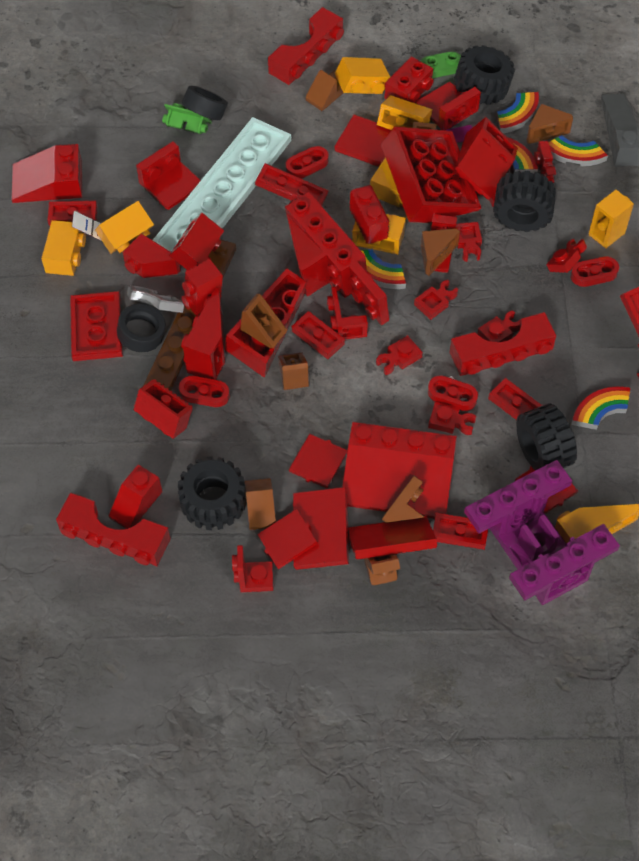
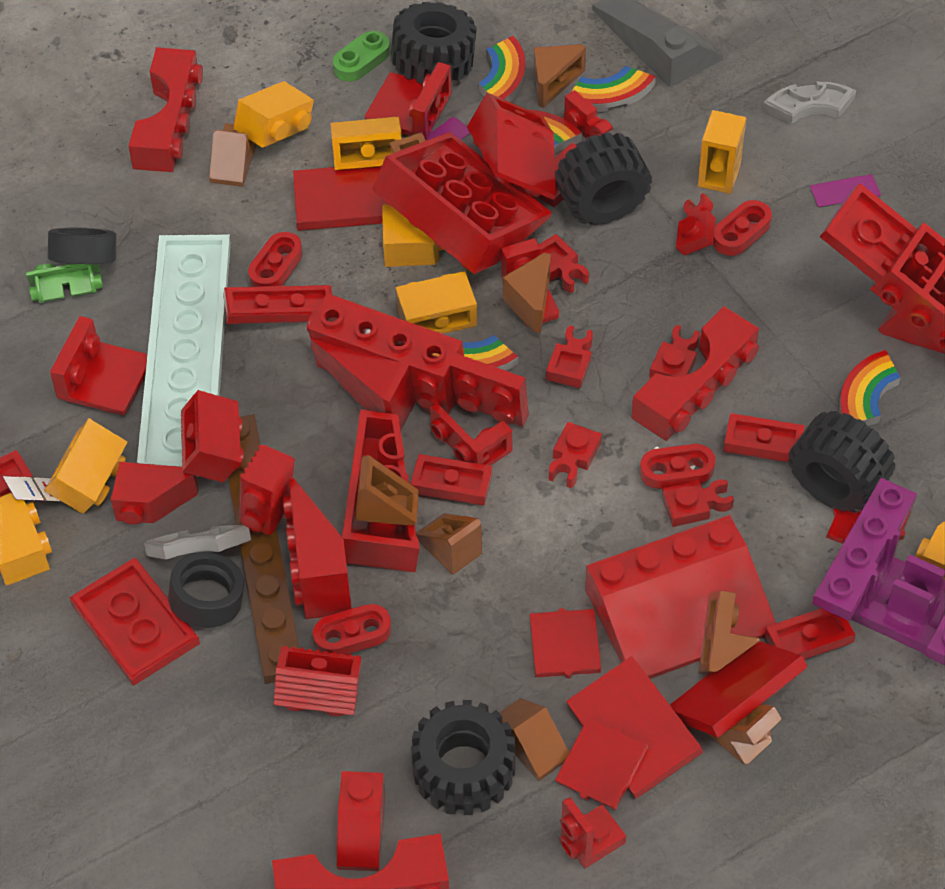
camera: 30 degrees left, 5 degrees down
red brick [350,185,390,244] -> none
red brick [384,56,434,104] -> none

